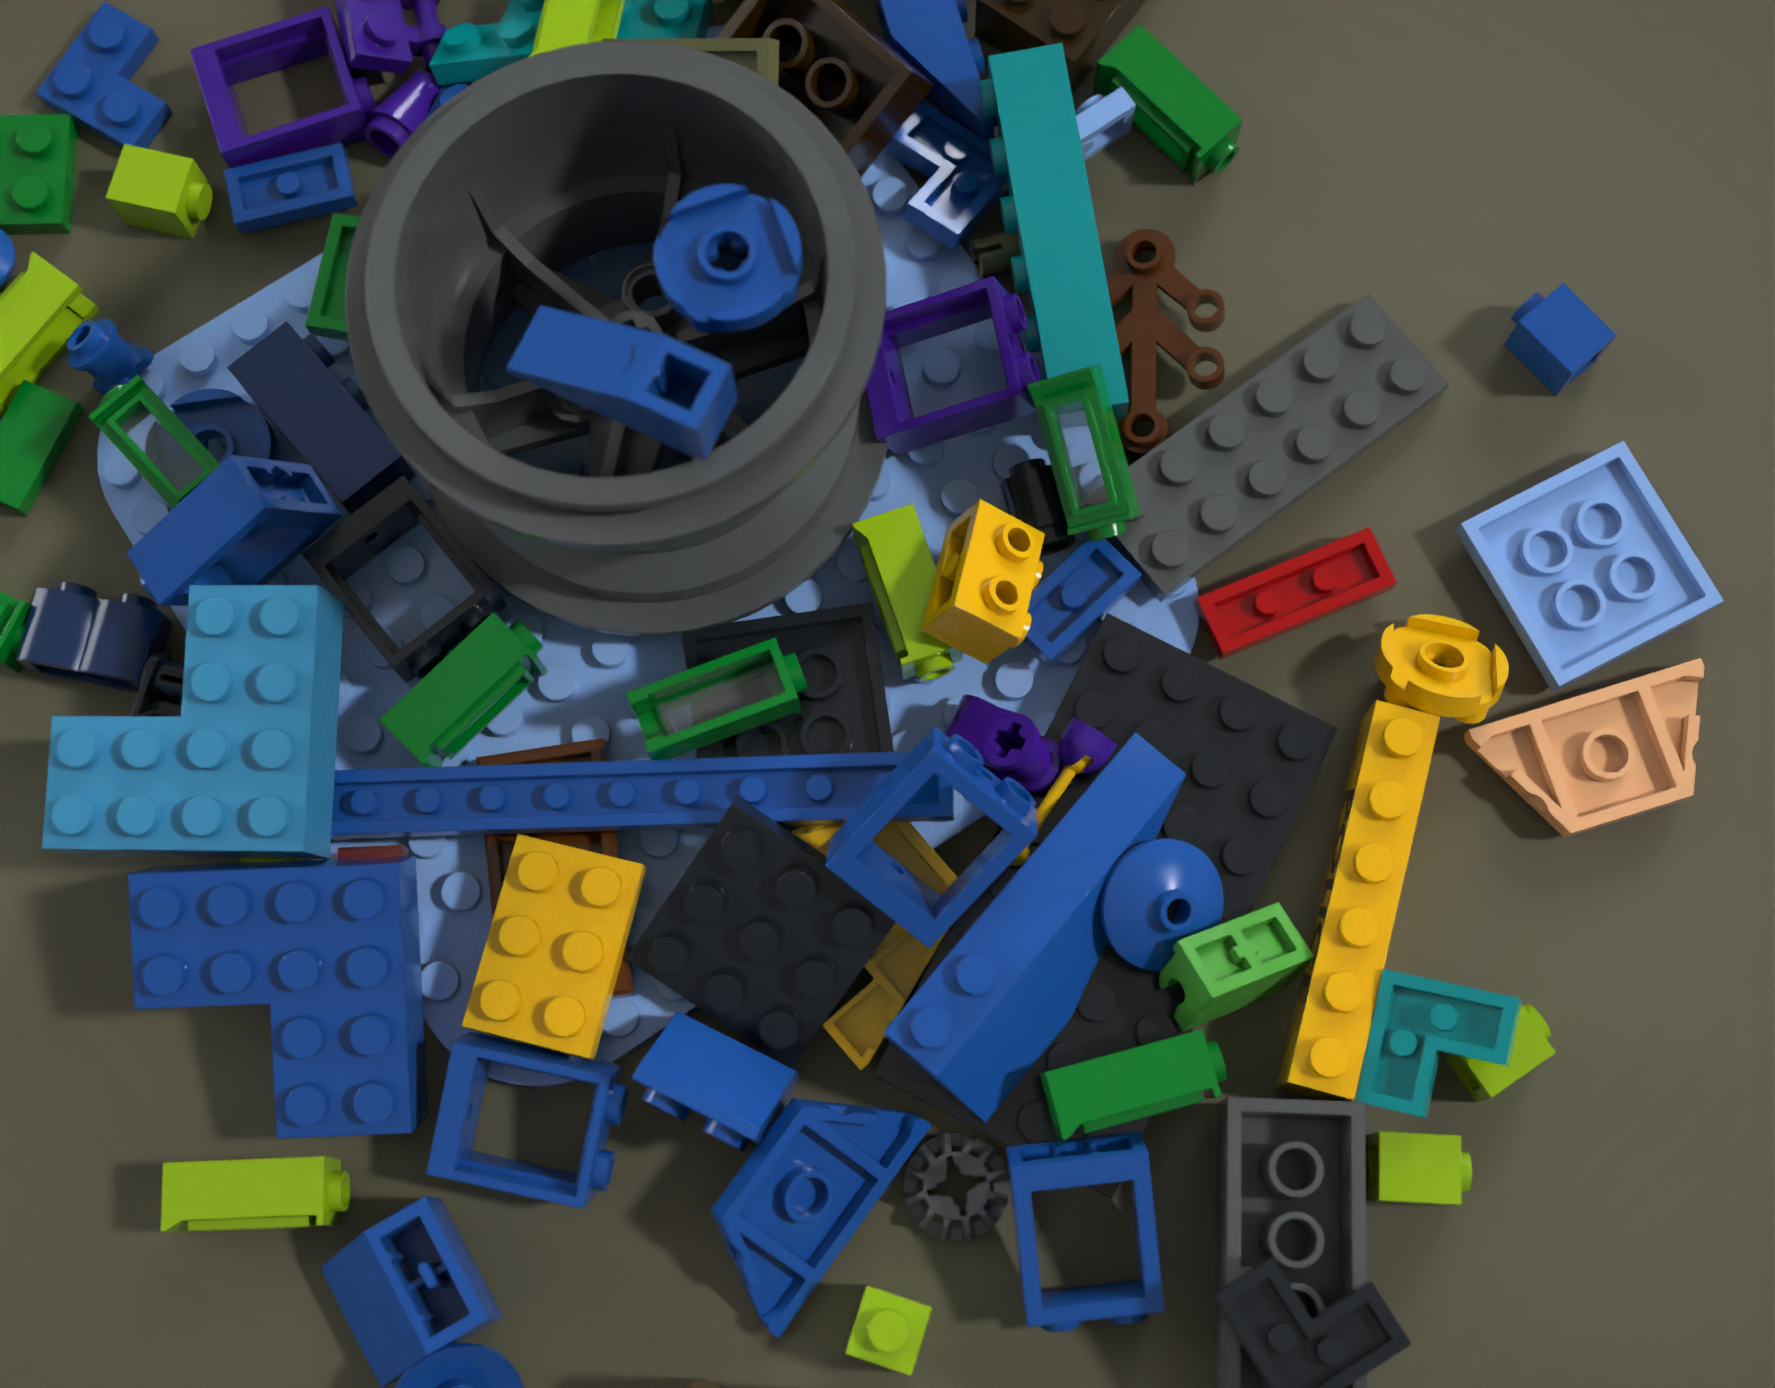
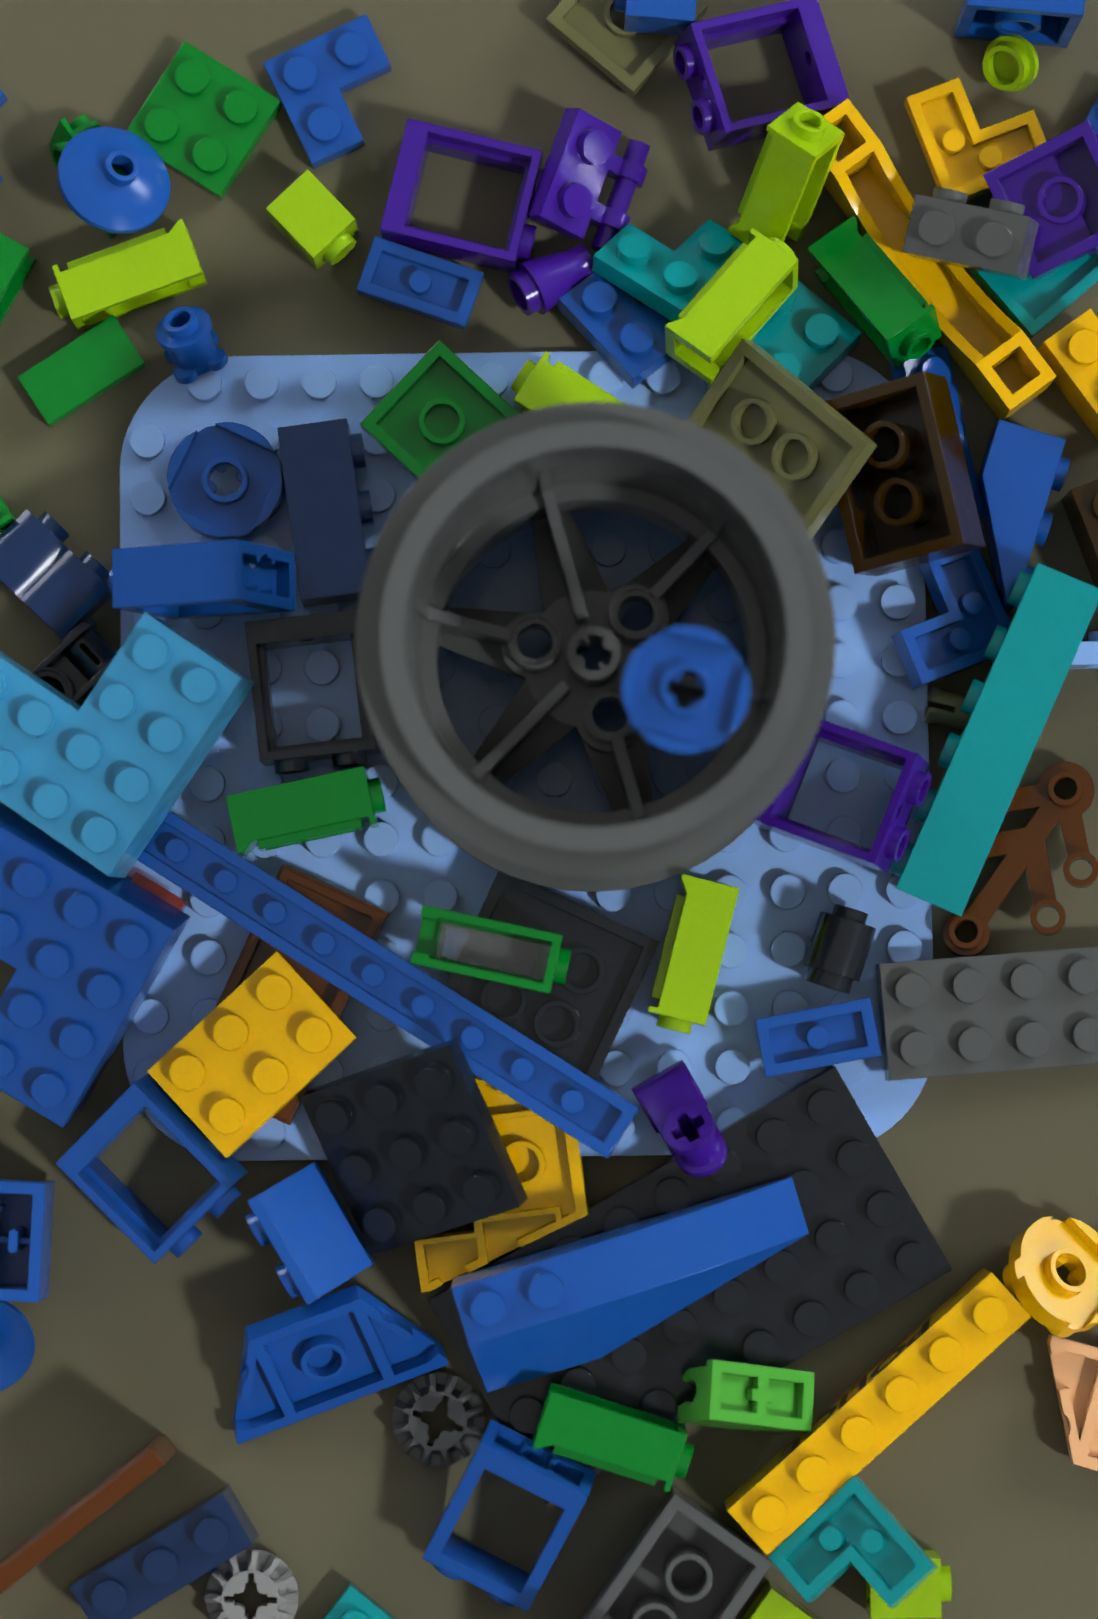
camera: 30 degrees right, 10 degrees up
green window [88,375,220,509] -> none
blue slope [506,306,738,461] -> none
blue window [825,726,1037,948] -> none
lime brick [845,1285,932,1376] -> none
yellow brick [921,499,1045,664] -> none
dark purple hinge [1010,717,1117,866] -> none
green window [1027,364,1141,542] -> none
blue dish [1100,838,1224,971] -> none
red plate [1194,527,1397,660] -> none

